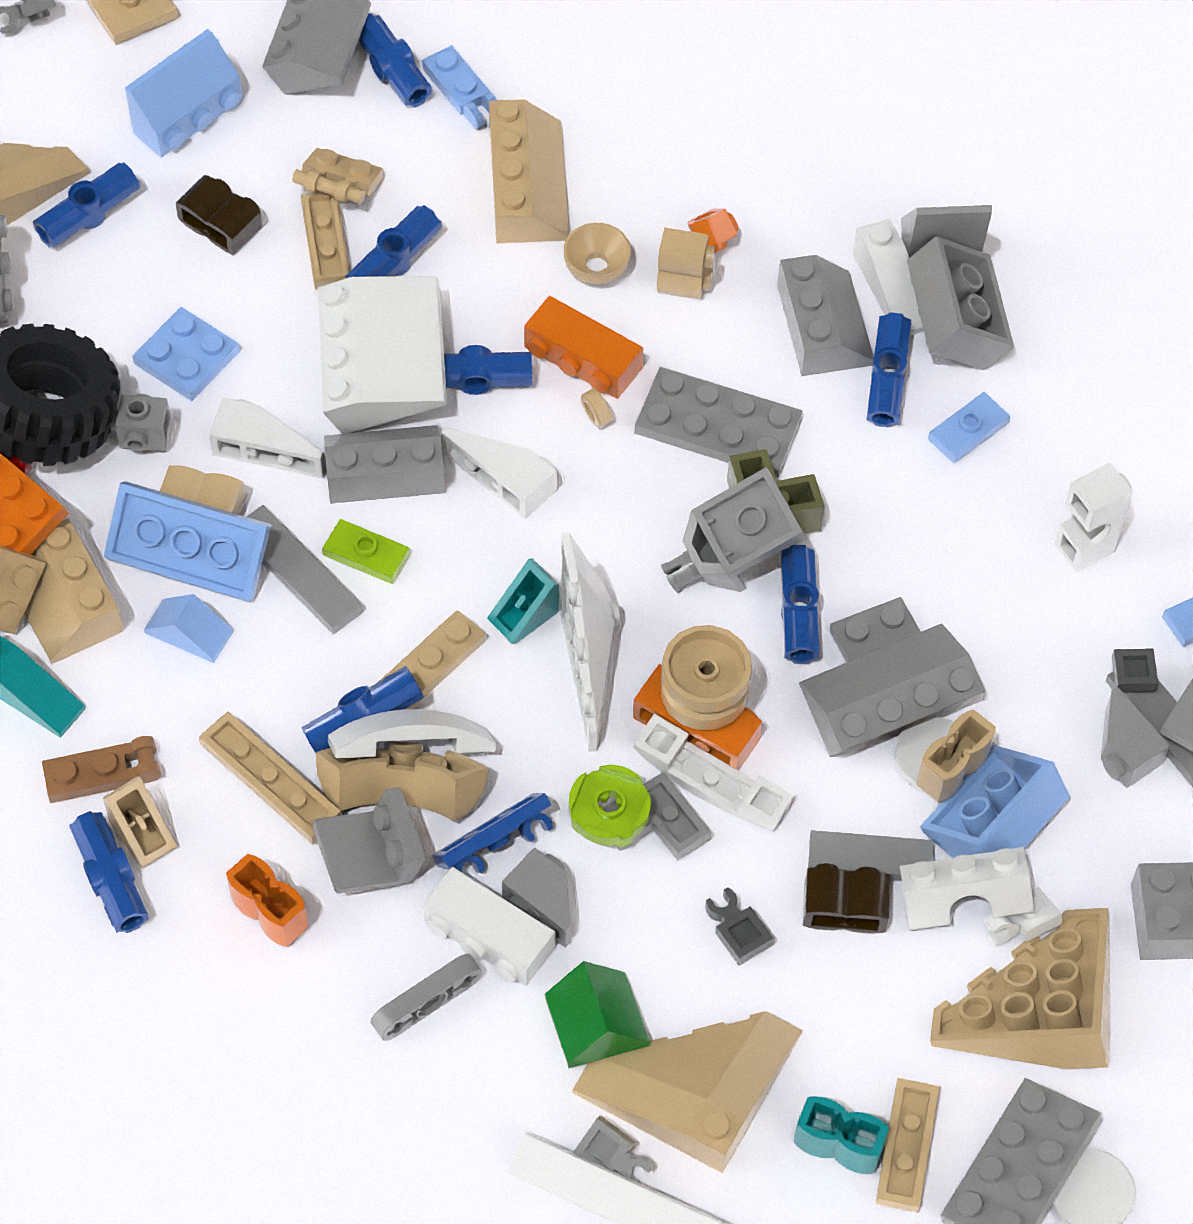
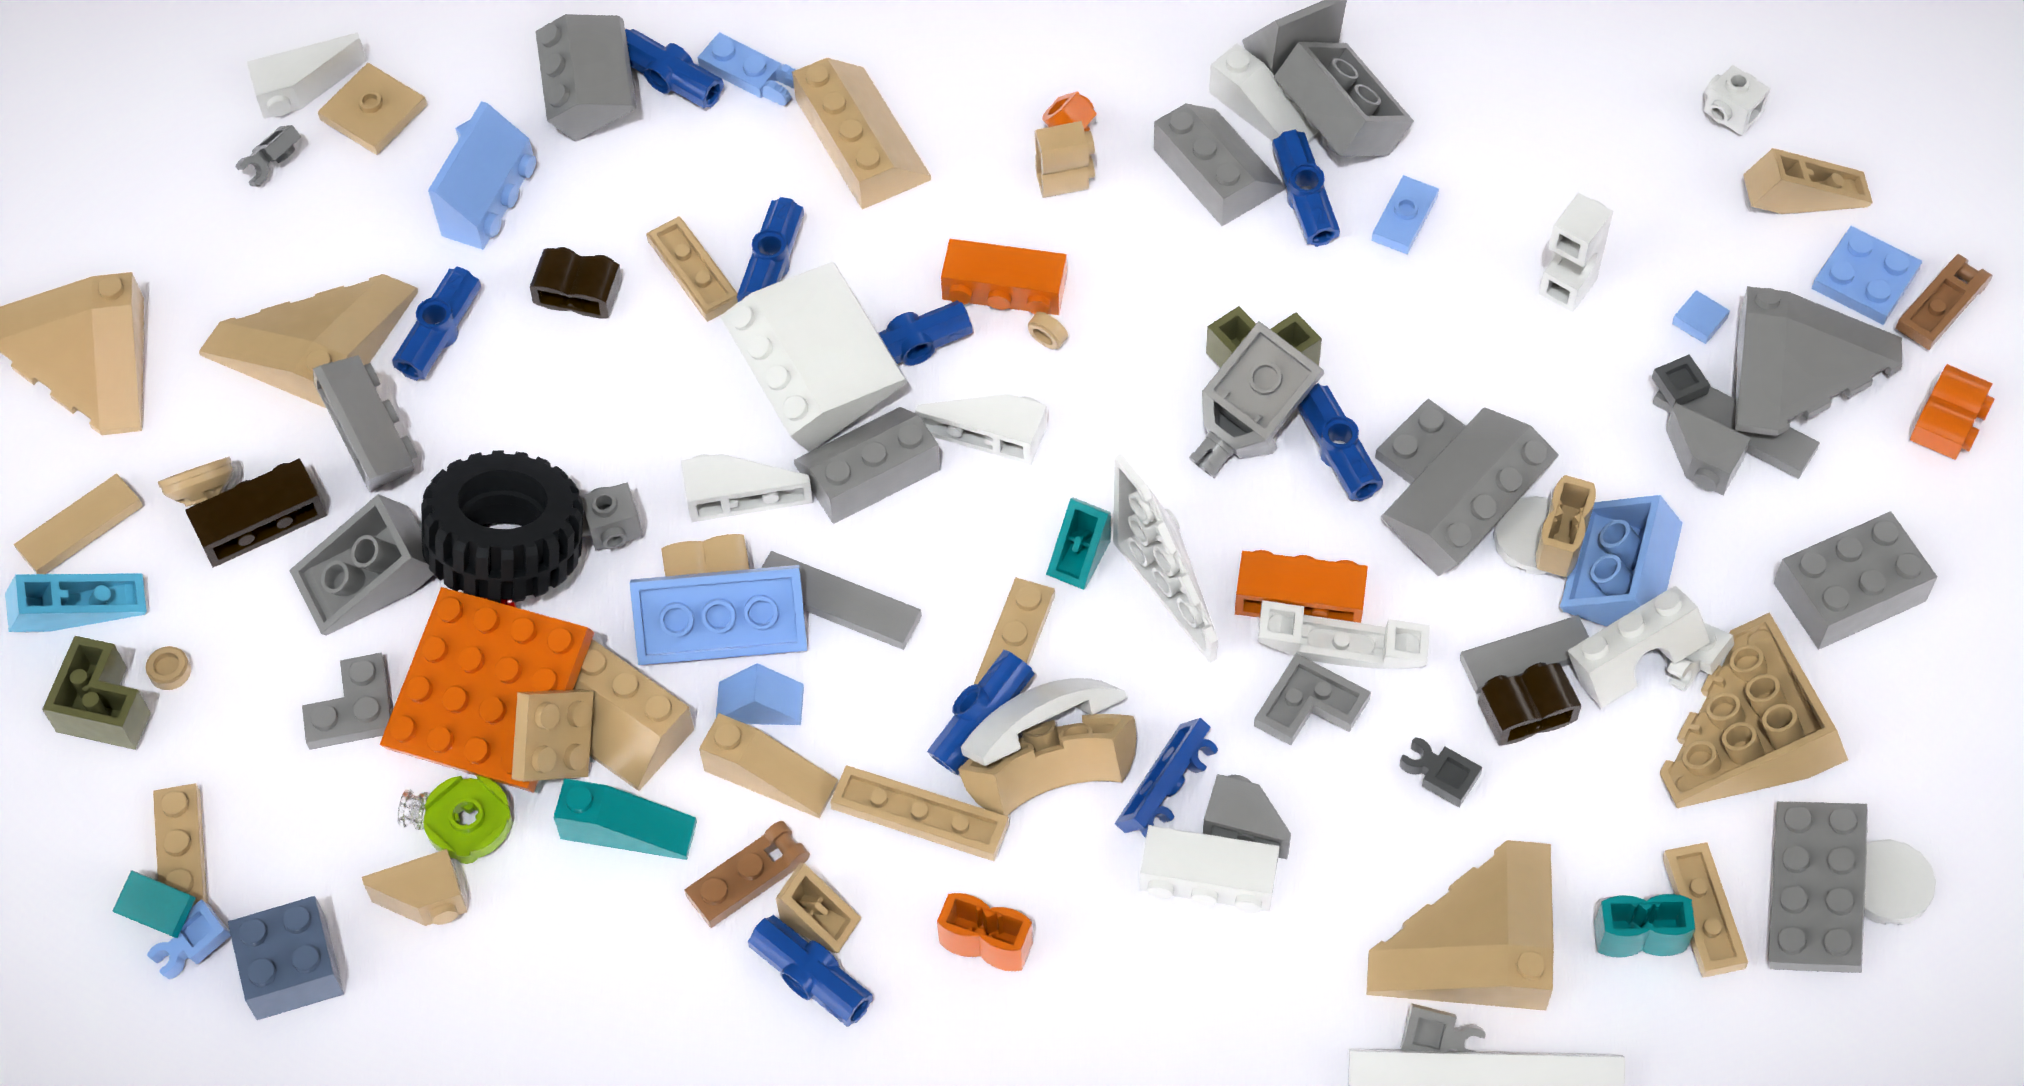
camera: 20 degrees left, 0 degrees up
light blue plate [132,306,240,402] -> none
tan plate [292,147,384,204] -> none
light grey bracket [312,787,426,894] -> none
lime plate [322,519,410,584] -> none
light grey beam [370,953,483,1041] -> none
green slope [544,961,650,1068] -> none
tan piece [564,222,631,284] -> none
lime plate [568,764,651,847] -> none
light grey plate [634,366,803,478] -> none
tan wheel [660,625,752,730] -> none
none -> tan slope [699,713,838,819]

